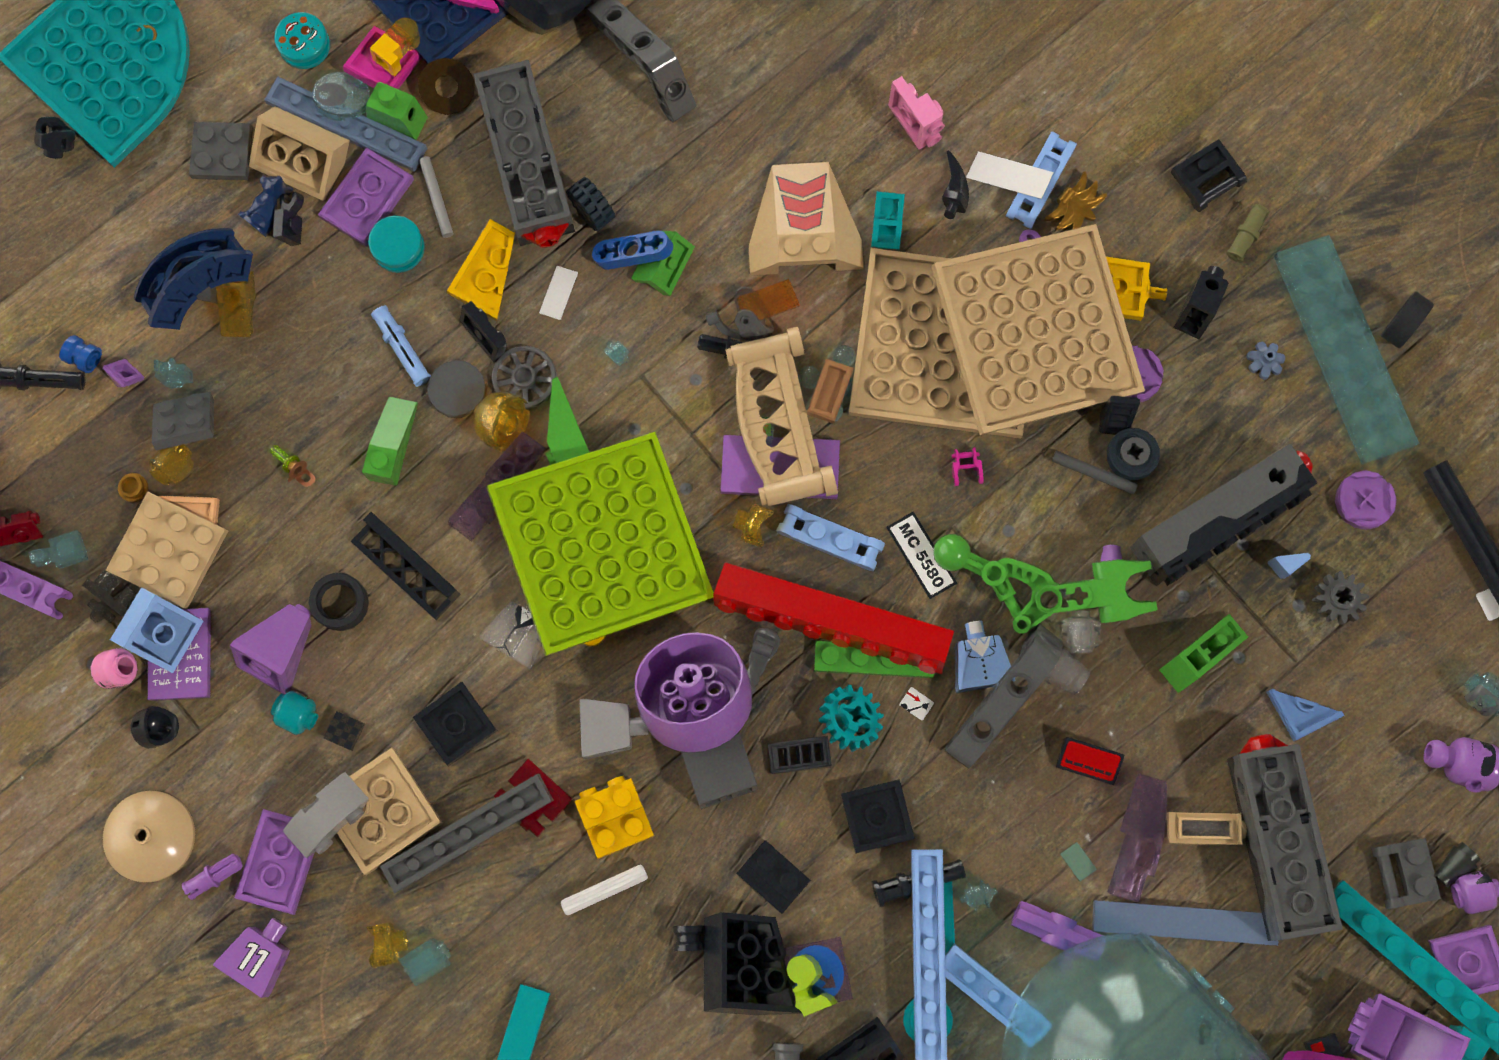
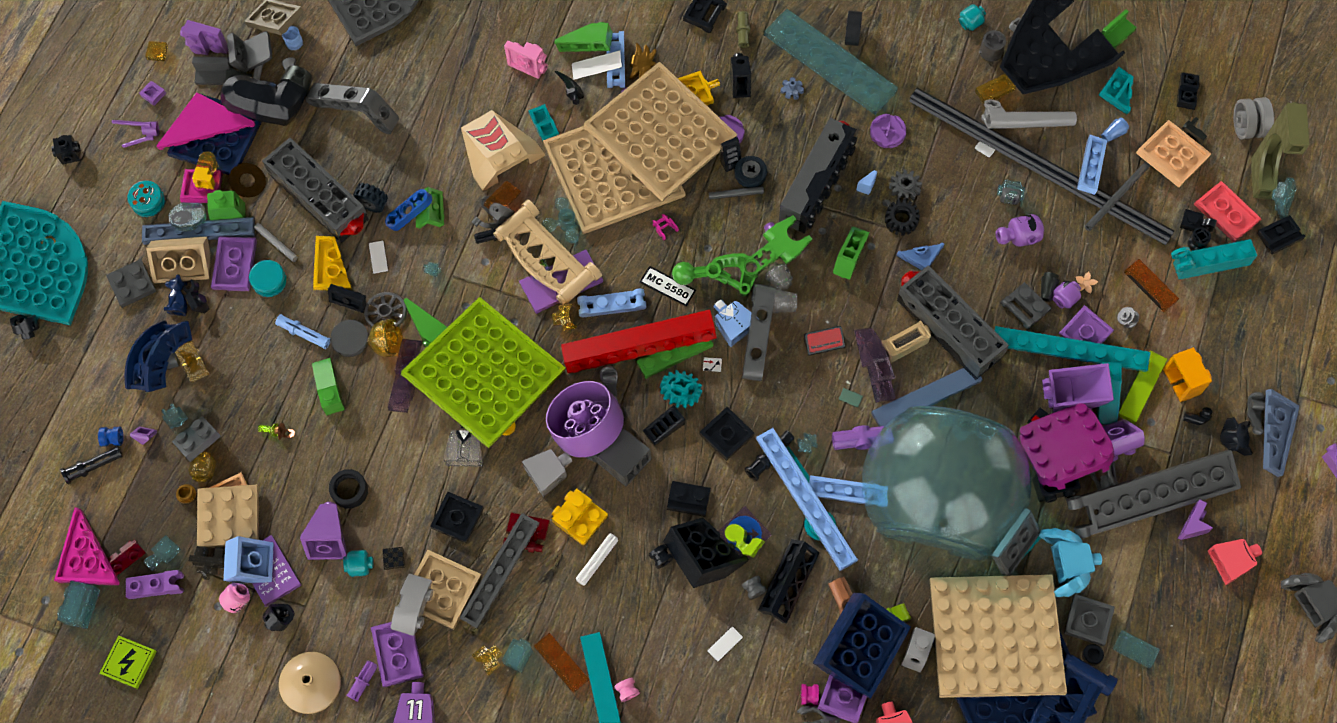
camera: 30 degrees left, 10 degrees down
black fence [351,512,461,620] -> none
medium nougat tile [807,359,854,424] -> none
none -> clear orange plate [534,633,589,693]
none -> bright green slope [554,22,613,52]
none -> black tyre [885,199,920,236]

